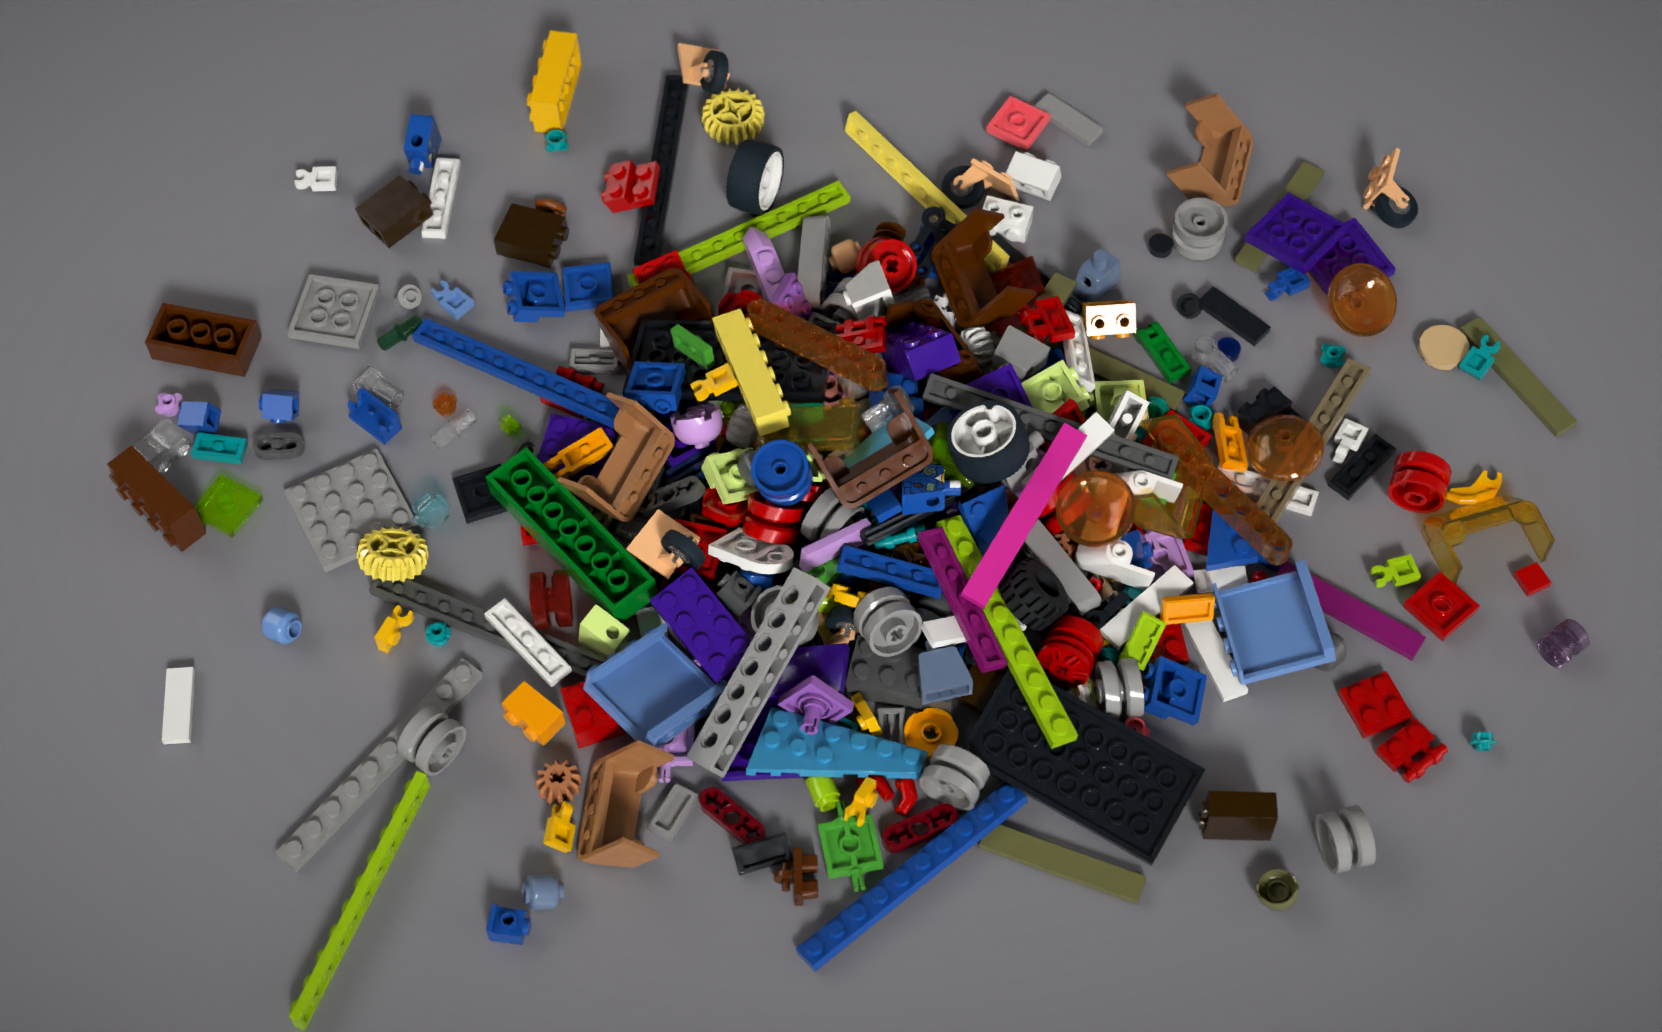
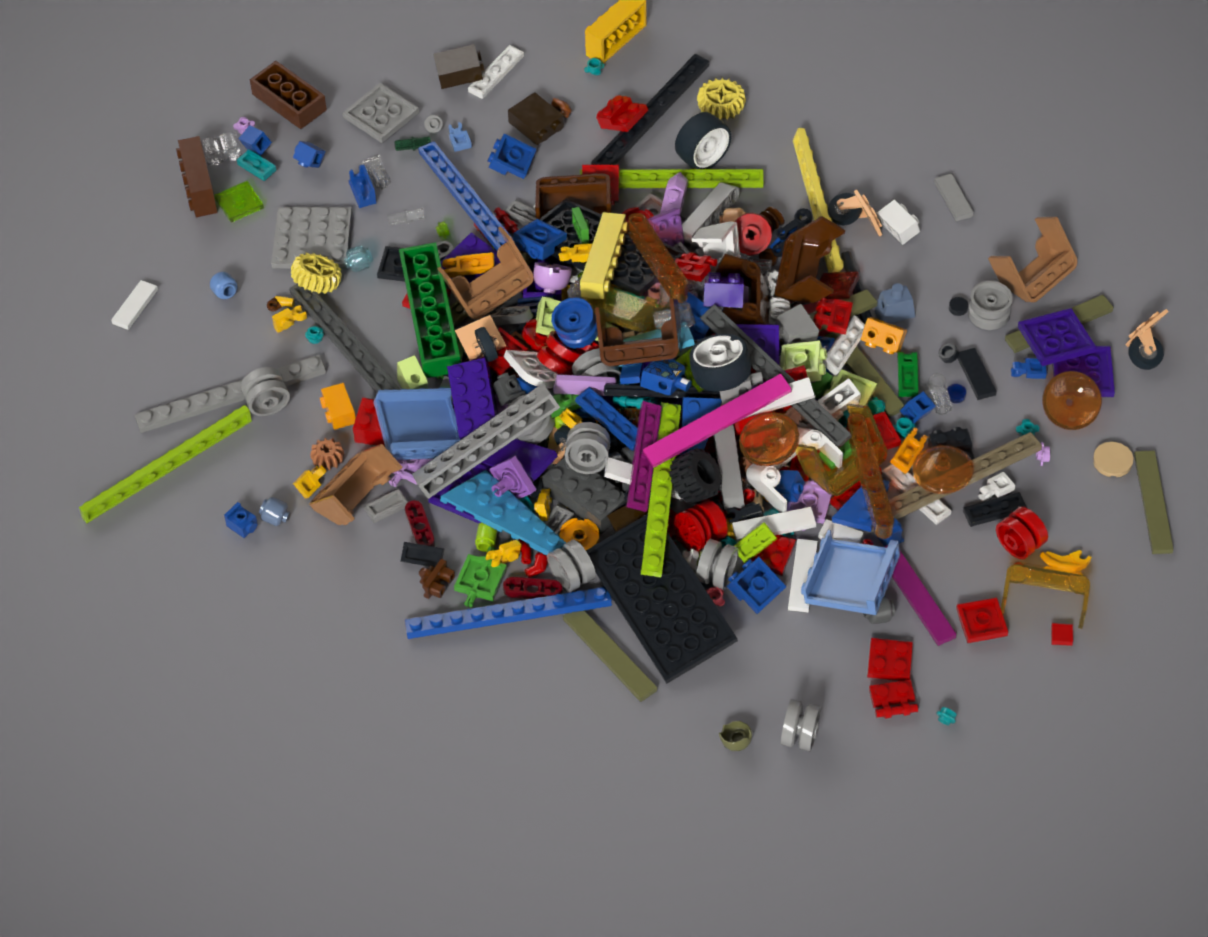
camera: 30 degrees right, 5 degrees down
flat silver plate [252,432,305,460] -> none
white plate [294,166,338,191] -> none
blue torso [404,114,442,175] -> none
clear orange plate [433,393,457,416] -> none
white tile [484,598,572,687] -> none
clear red wheel [529,569,574,630] -> none
blue plate [562,262,614,312] -> none
plate [677,43,730,93] -> none
sand blue torso [918,640,973,705] -> none
white brick [983,196,1034,243] -> none
coral plate [986,96,1051,152] -> none
light orange tile [1160,593,1215,625] -> none
dark brown brick [1198,791,1278,841] -> none
lime plate [1370,554,1421,588] -> none
teal plate [1459,334,1501,381] -> none
clear purple wheel [1537,619,1590,668] -> none
none -> arm [267,296,295,311]
none -> lavender plate [1036,442,1050,466]

